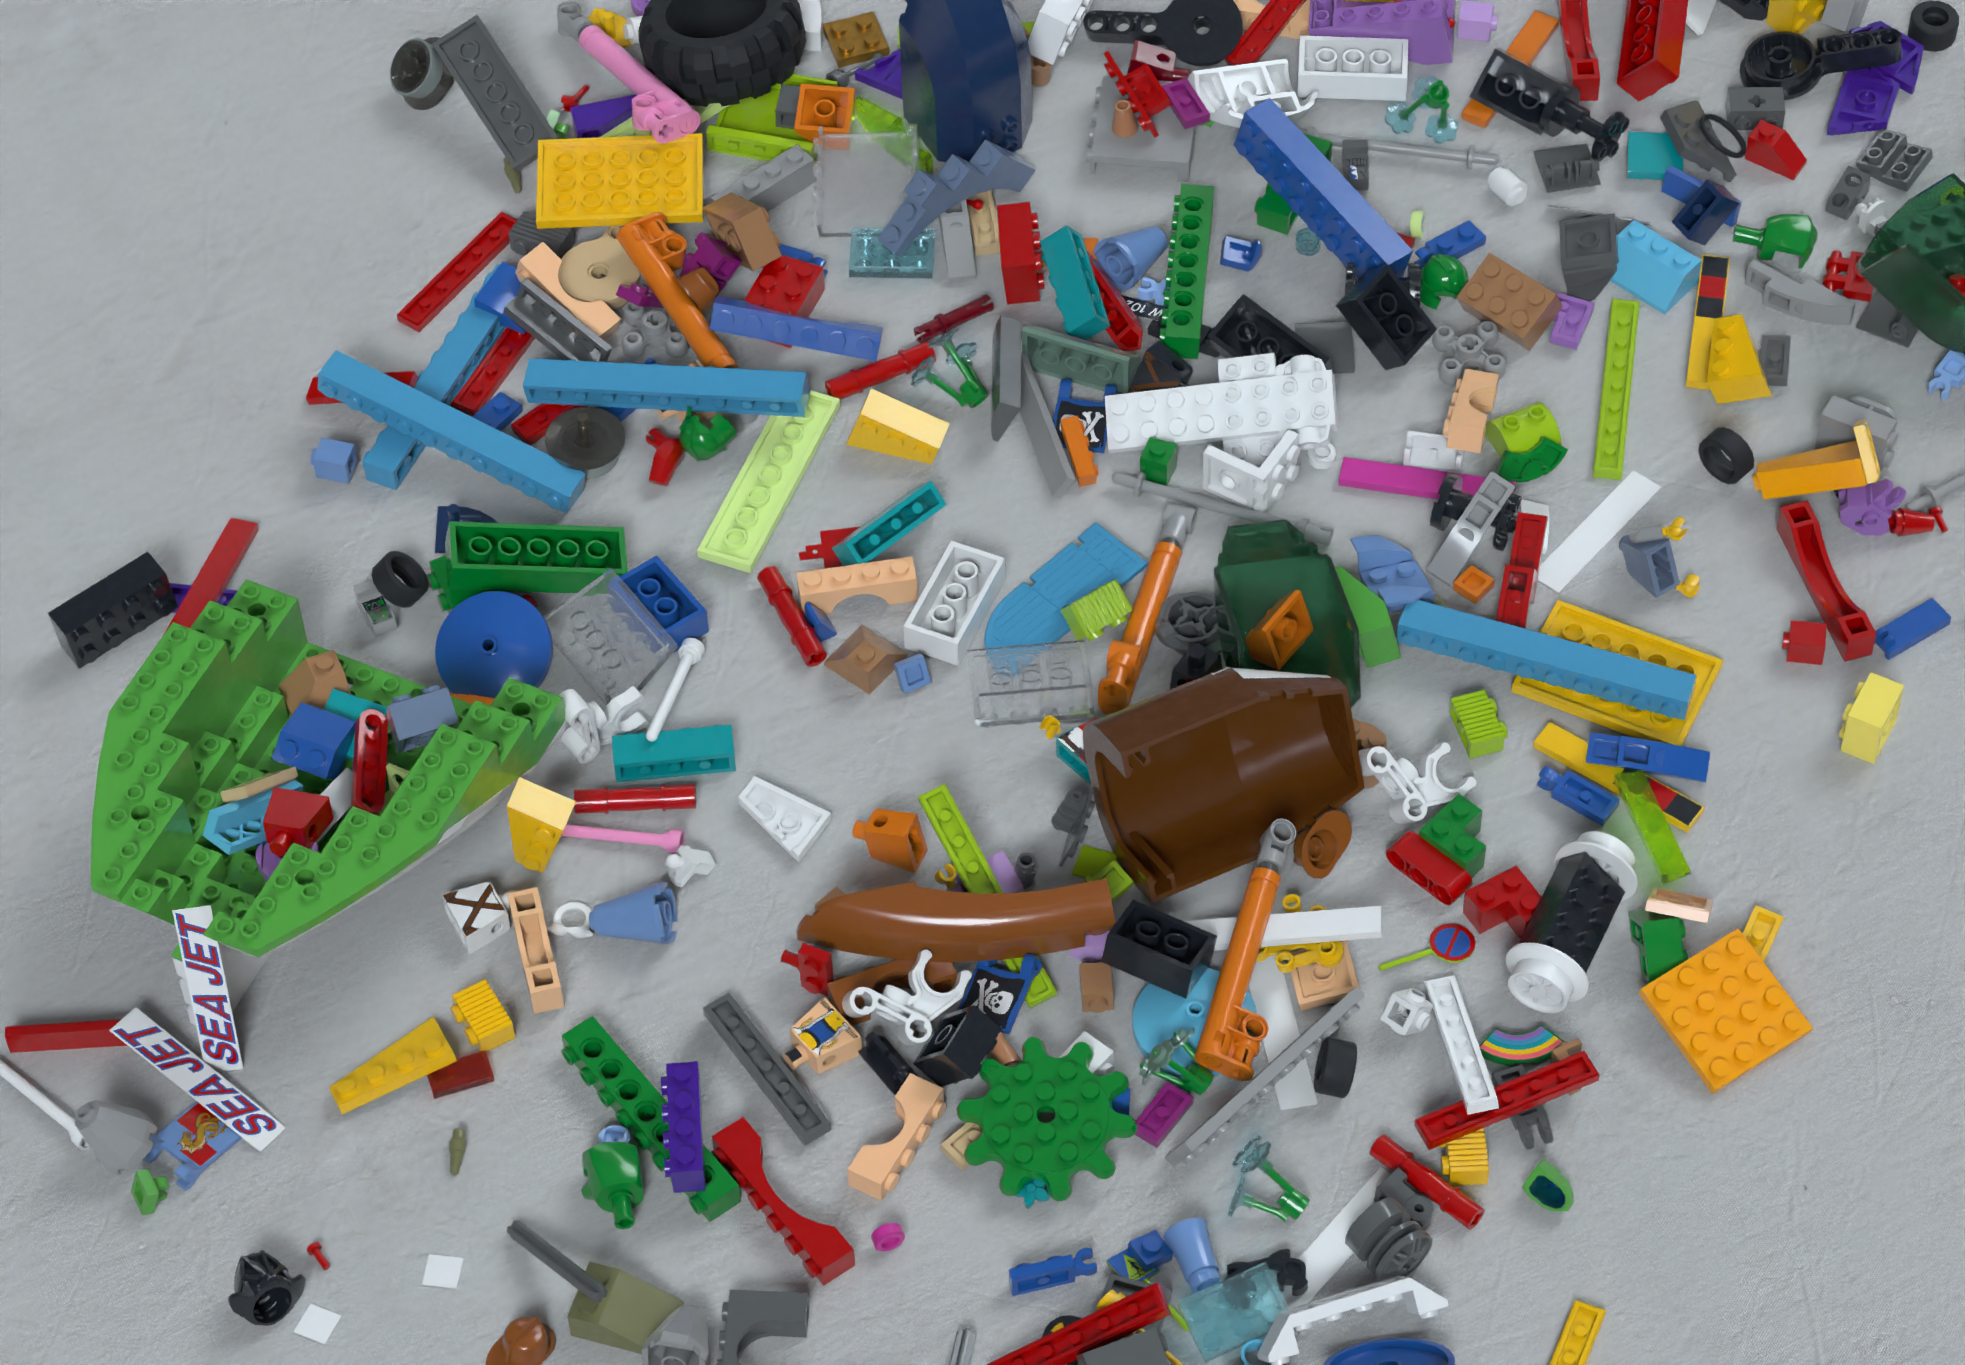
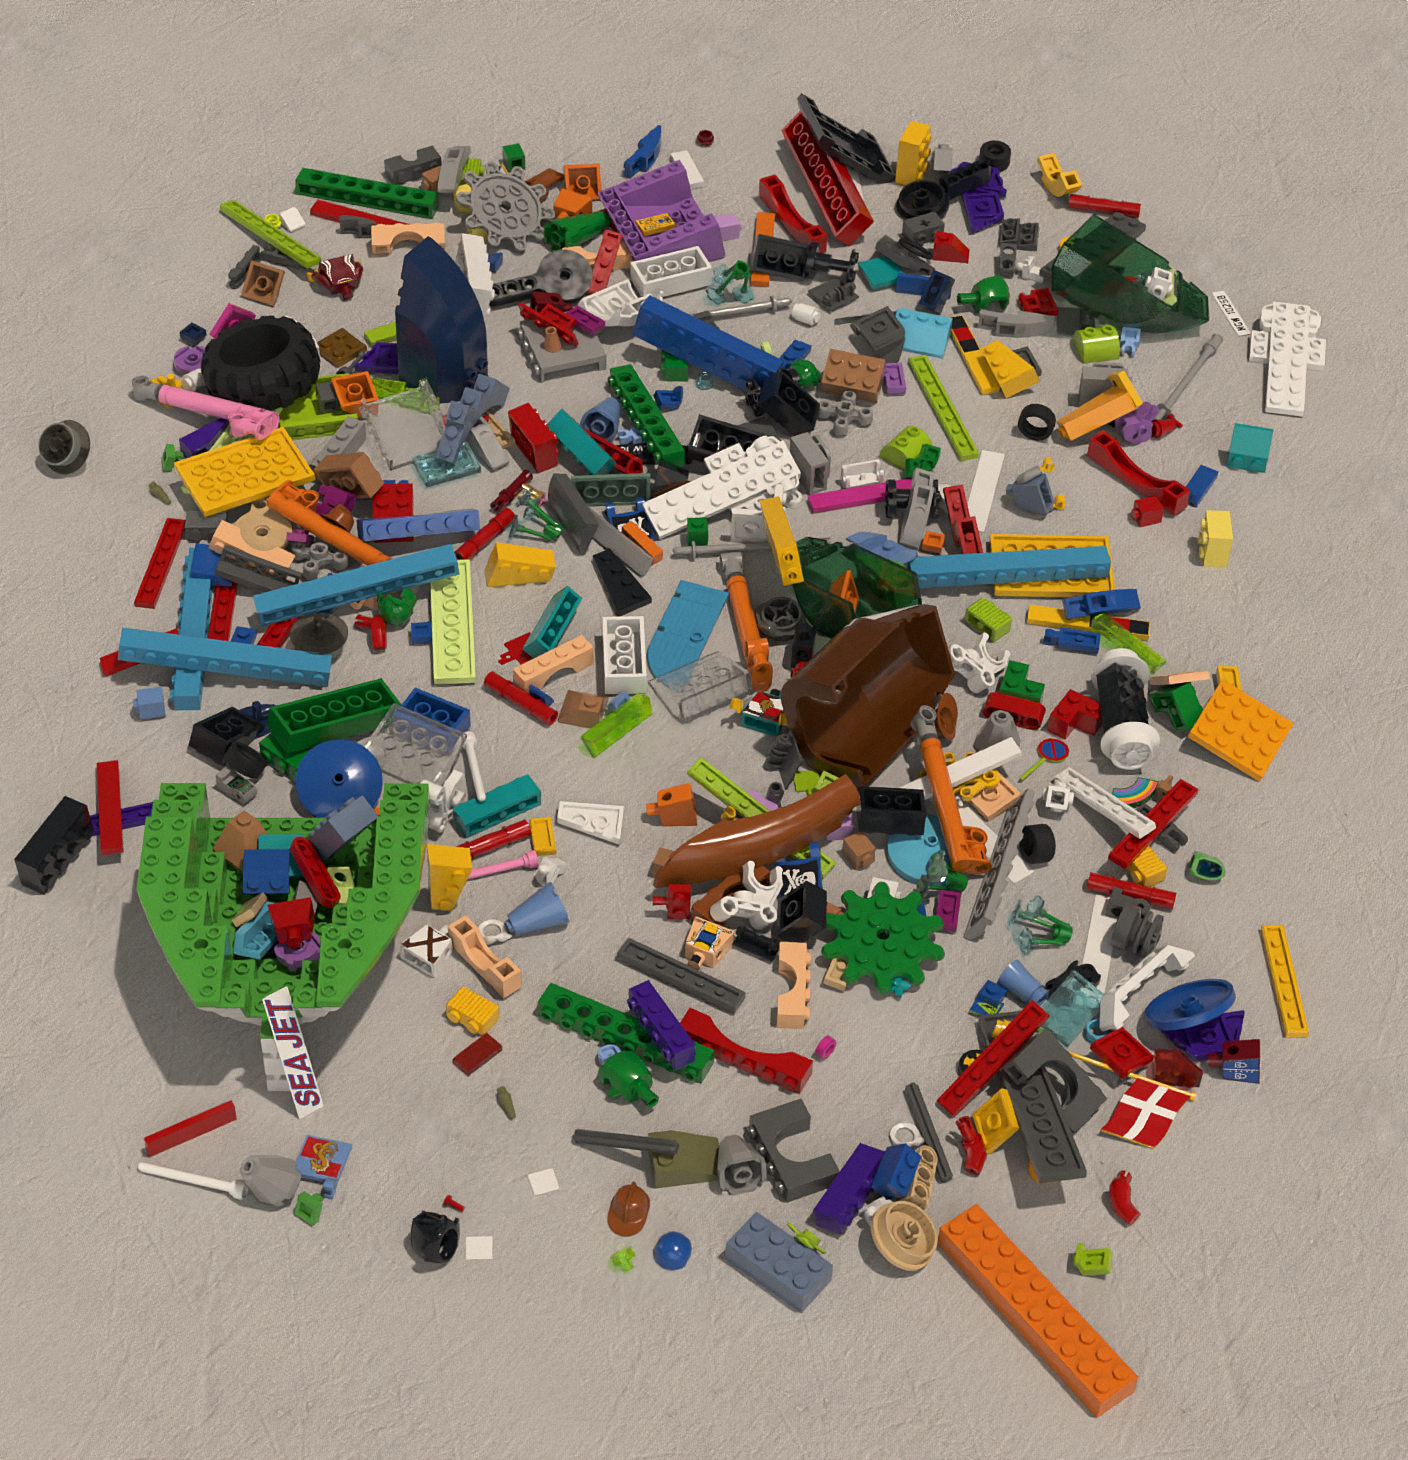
camera: 30 degrees left, 5 degrees down
sticker [109,1007,286,1152] -> none
yellow wing [329,1016,457,1114] -> none
dark grey plate [432,15,559,172] -> none
red hand [561,85,589,112] -> none
blue plate [1008,1248,1097,1297] -> none
lime brick [1061,579,1133,641] -> none
light nougat arch [1443,369,1499,453] -> none
none -> black slope [188,706,265,765]
none -> blue plate [411,621,433,644]
none -> pearl gold piece [518,483,548,507]
none -> yellow tile [529,817,556,856]
none -> clear neon green slope [581,693,653,758]
none -> black wing [593,548,652,617]
none -> yellow brick [760,496,804,586]
none -> light grey brick [790,432,831,495]
none -> light grey cone [975,710,1021,751]
none -> lime brick [1073,325,1120,364]

